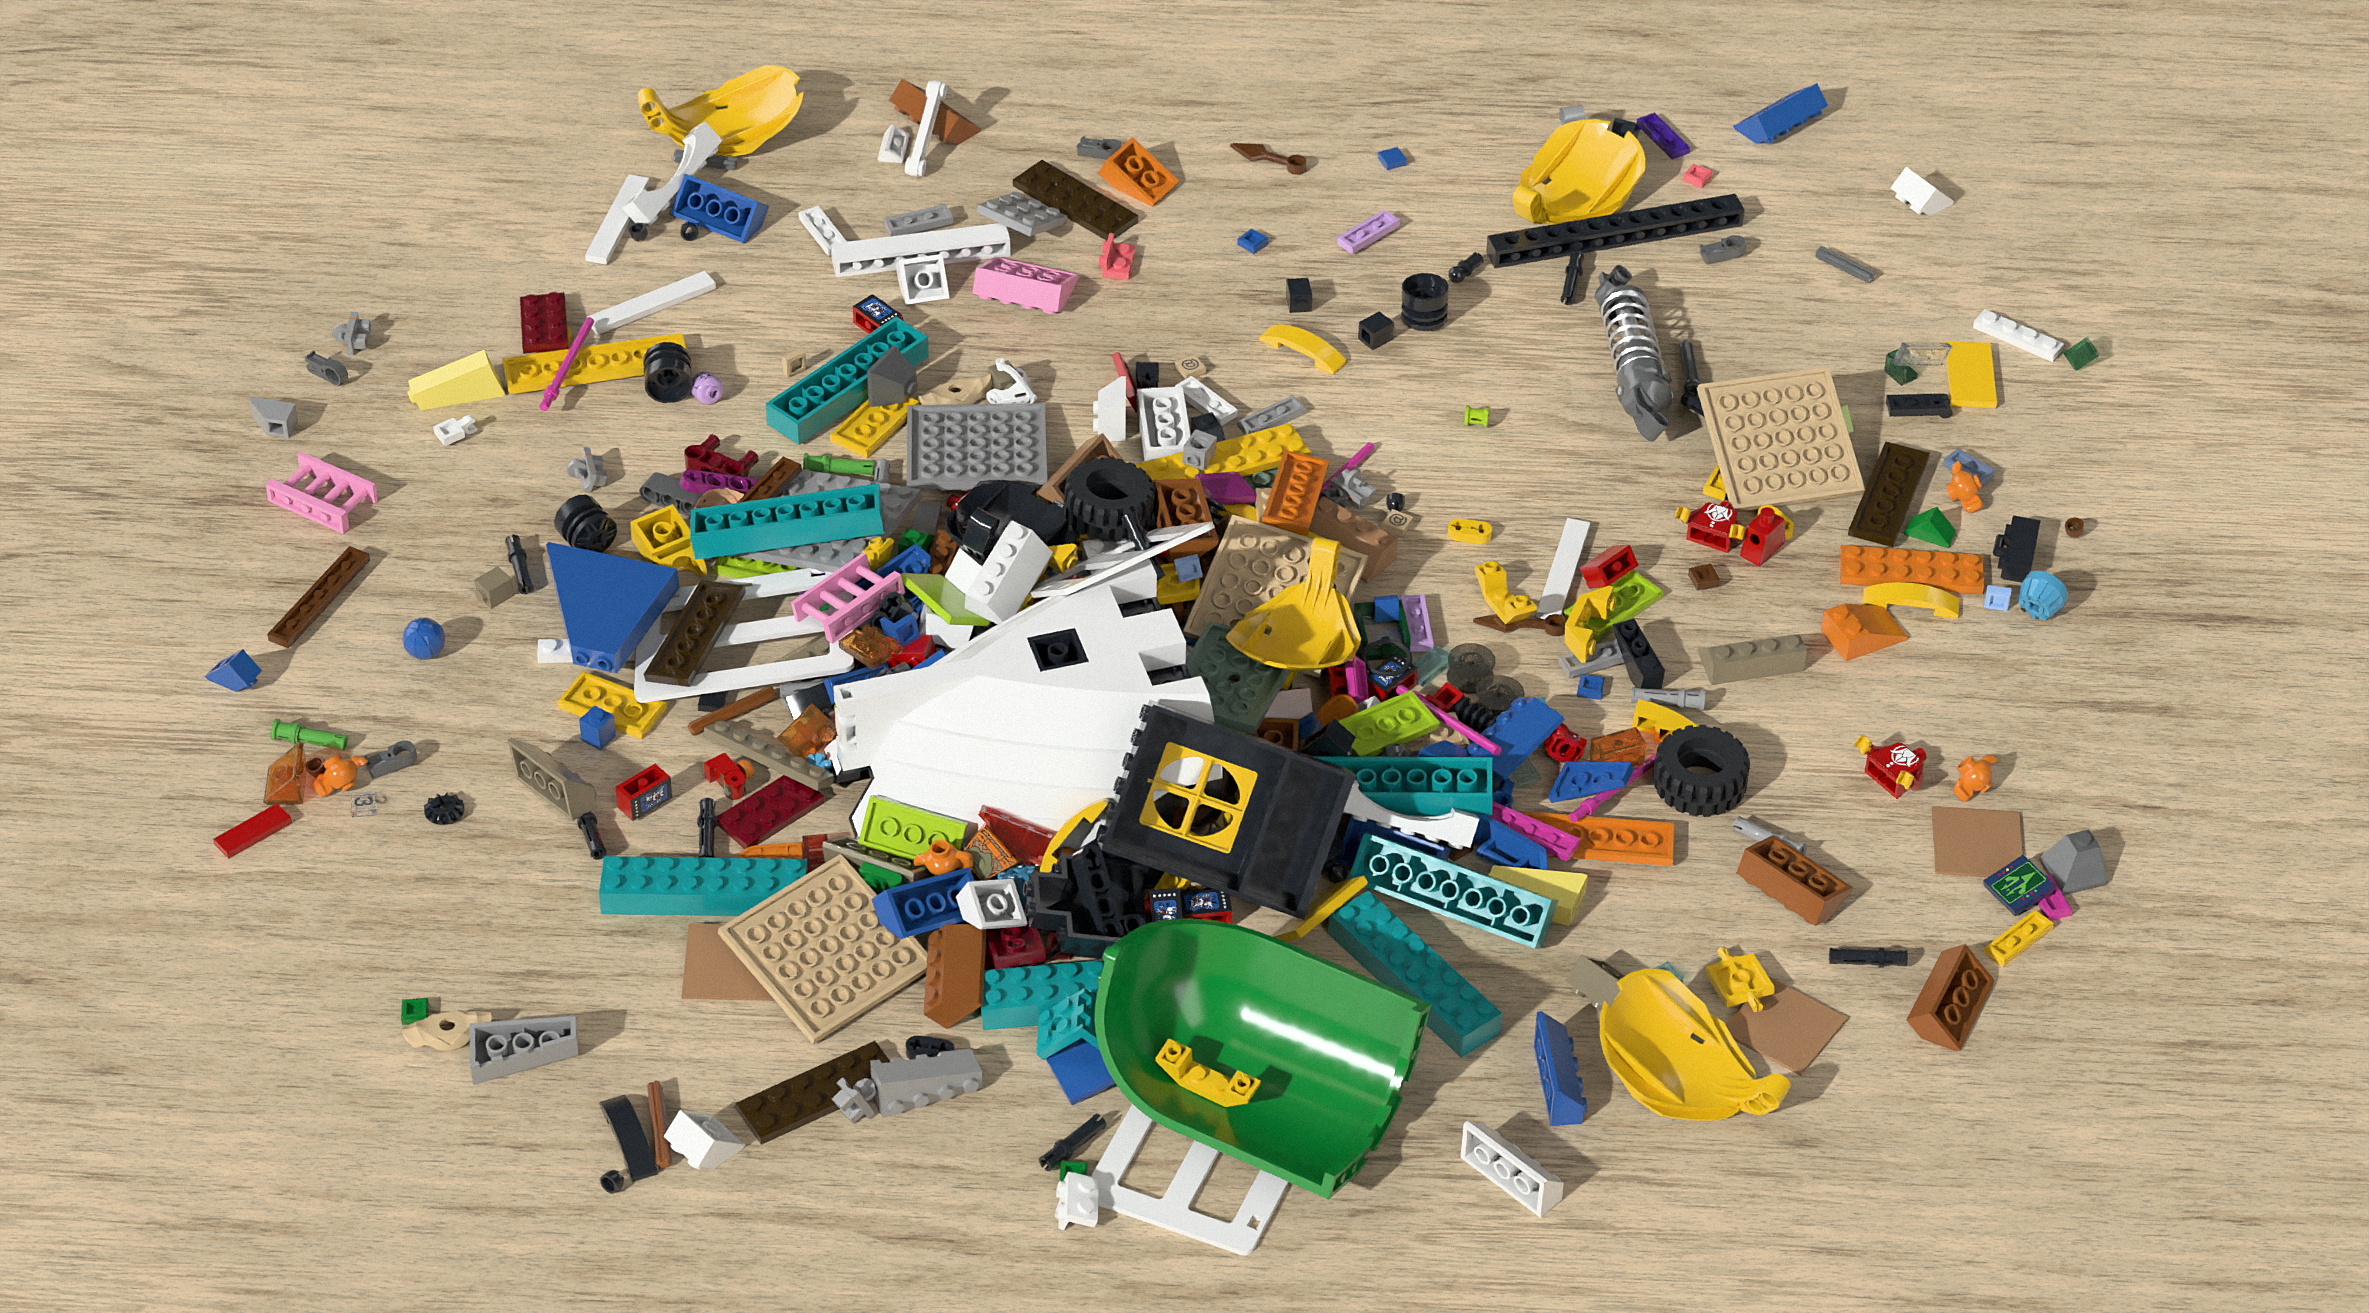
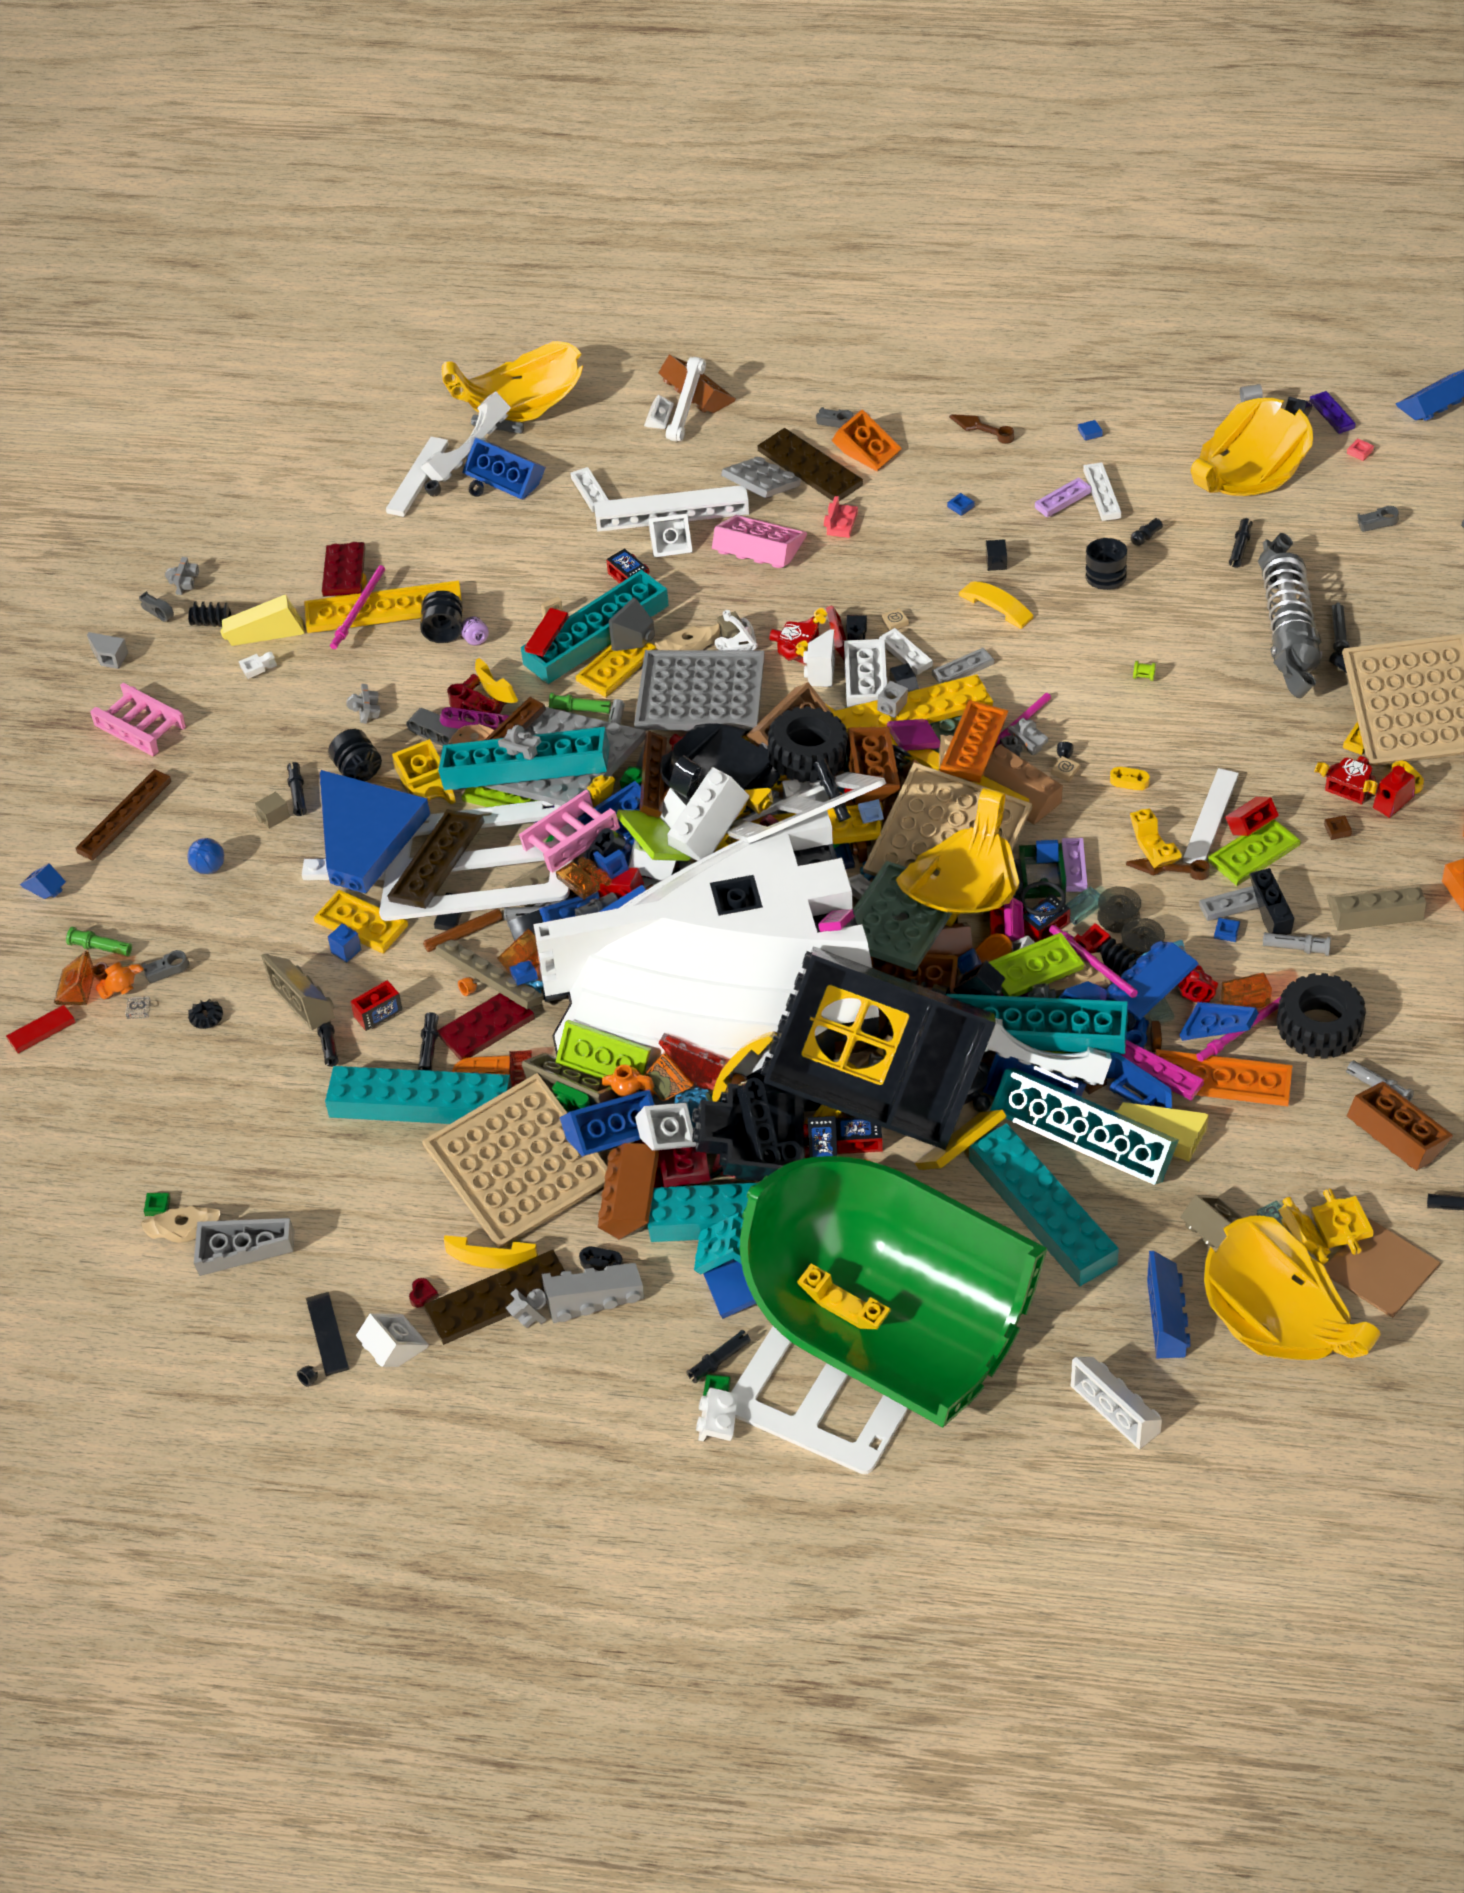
camera: 10 degrees right, 5 degrees up
white tile [587,271,716,335] -> none
dark orange axle [647,1080,672,1169] -> none
medium nougat piece [681,923,774,1001] -> none
red leg [704,752,746,800] -> none
light grey plate [884,204,953,236] -> none
black brick [1358,311,1394,350] -> none
black brick [1486,193,1745,269] -> none
yellow slope [1564,586,1616,663] -> none
yellow slope [1632,699,1699,743] -> none
none -> black piece [188,601,232,627]
none -> dark red tile [409,1278,439,1308]
none -> yellow slope [444,1235,538,1269]
none -> yellow slope [475,658,518,703]
none -> light grey hips [498,725,541,760]
none -> blue plate [509,960,538,986]
none -> red tile [525,608,569,657]
none -> reddish brown plate [640,730,667,818]
none -> torso [769,608,827,664]
none -> dark pink tile [818,909,854,932]
none -> white plate [1083,462,1121,521]
none -> reddish brown tile [1150,1021,1162,1052]
none -> yellow plate [1278,1197,1331,1265]

